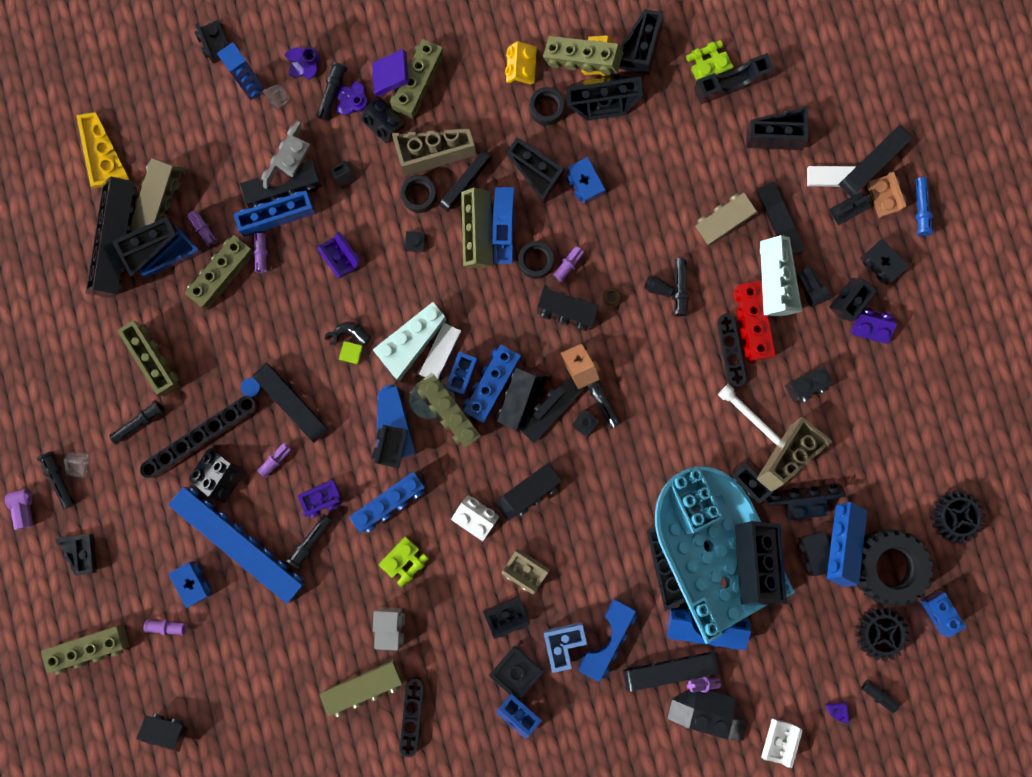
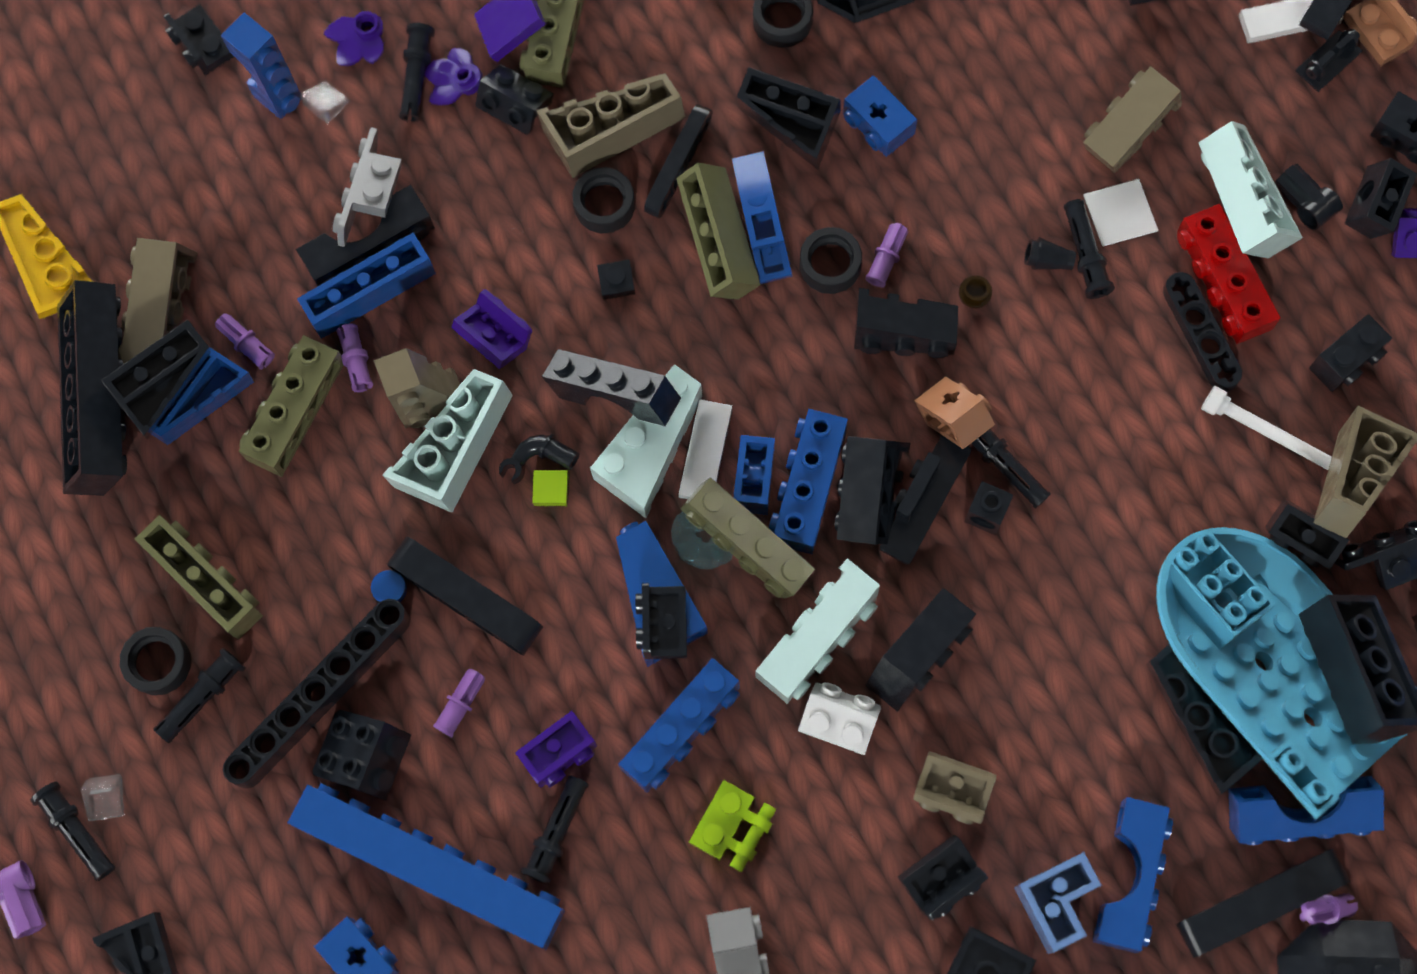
camera: 15 degrees left, 10 degrees down
black slope [329,161,357,189] -> none
black tile [756,182,806,256] -> none
none -> black tyre [119,627,191,695]
none -> dark tan wedge [374,348,460,429]
none -> light aqua wedge [383,369,513,513]
none -> black arch [542,349,681,427]
none -> light aqua wedge [755,558,880,704]
none -> white sticker [1083,179,1158,247]

